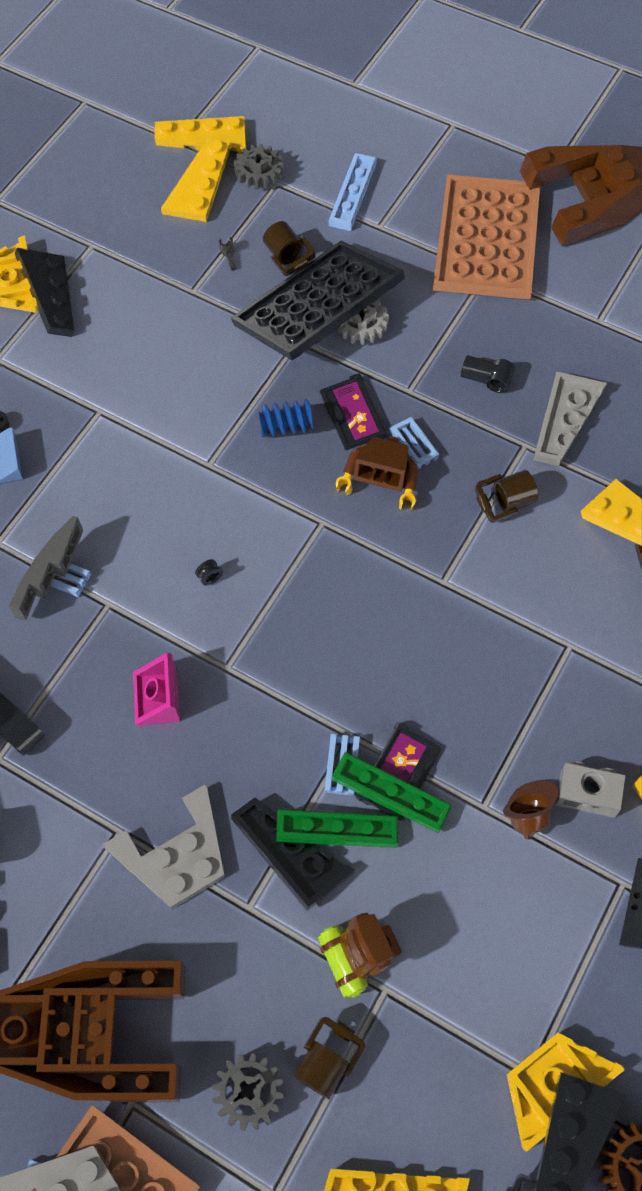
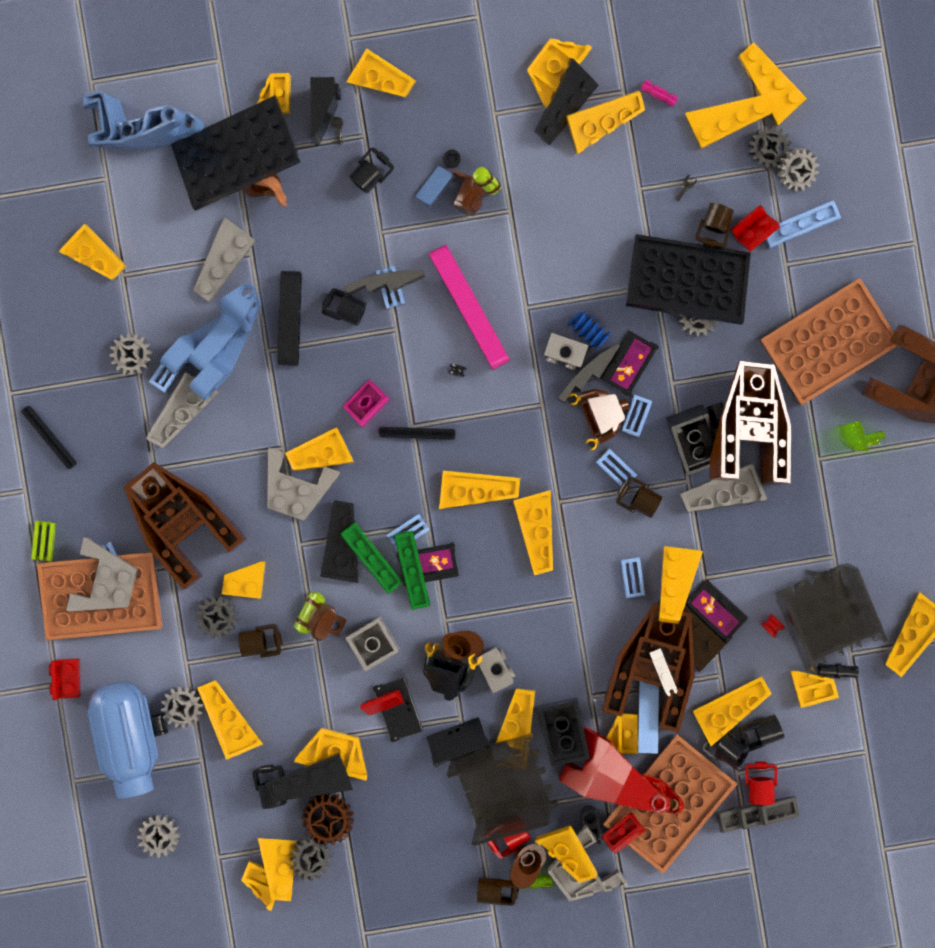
camera: 45 degrees right, 25 degrees up
none -> yellow wing [222,561,266,599]
none -> yellow wing [285,427,355,471]
none -> black piece [321,288,367,326]
none -> light grey brick [346,616,400,672]
none -> red slope [360,689,404,715]
none -> black door [372,678,423,742]
none -> black axle [379,427,456,440]
none -> black torso [423,642,483,701]
none -> dark pink beam [428,244,510,370]
none -> yellow wing [439,471,520,509]
none -> reddish brown piece [452,167,501,216]
none -> yellow wing [513,490,553,575]
none -> light grey brick [543,333,589,371]
none -> dark grey slope [558,344,620,403]
none -> yellow wing [566,91,645,154]
none -> light blue tile [595,449,637,486]
none -> light blue tile [620,557,646,599]
none -> dark pink axle [641,80,678,107]
none -> black slope [666,404,715,476]
none -> wedge [709,361,791,485]
none -> red bracket [731,205,780,252]
none -> light grey gear [777,148,820,192]
none -> clear neon green brick [837,421,886,452]

